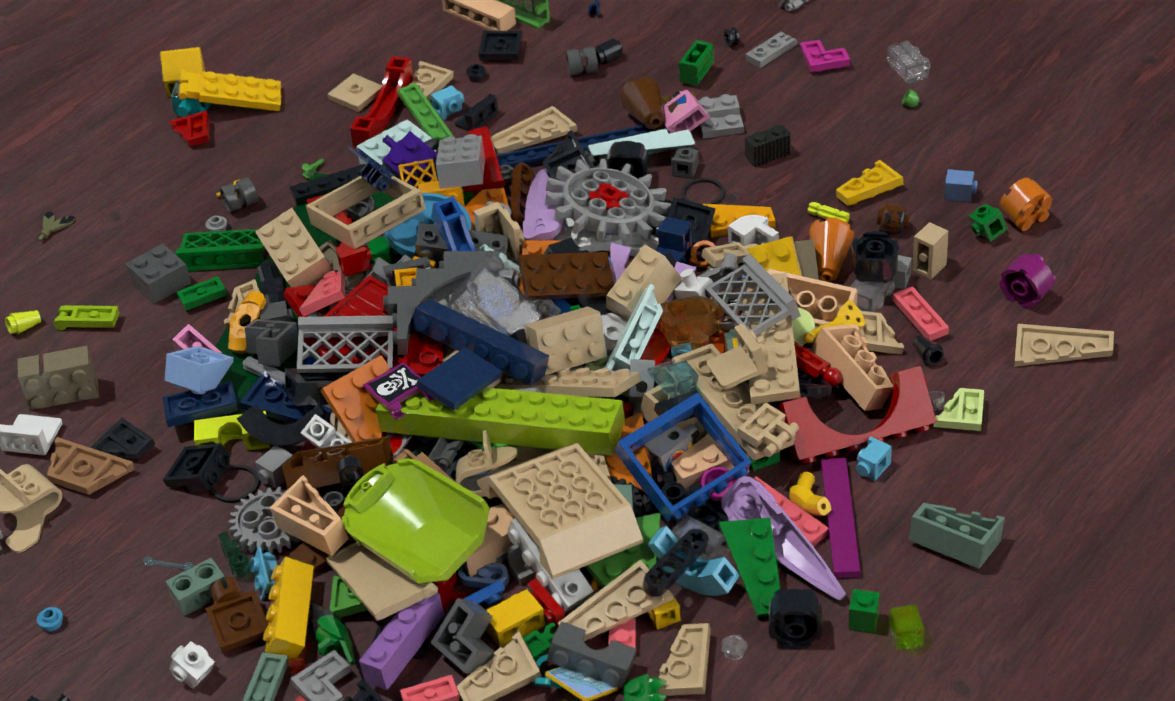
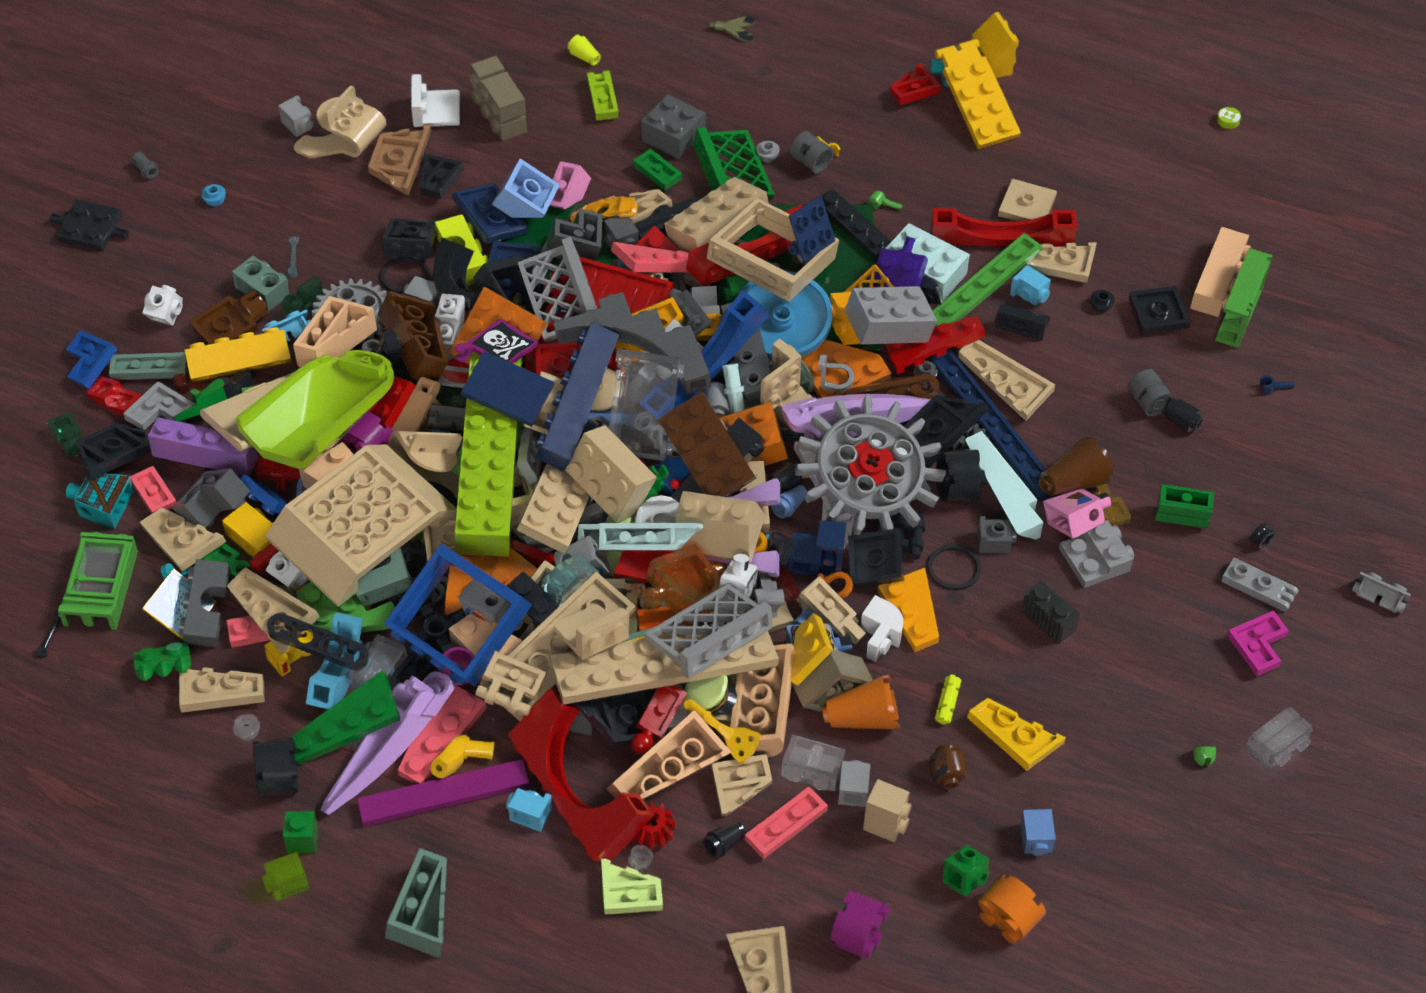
camera: 70 degrees right, 10 degrees up
black brick [852,231,899,283] -> none

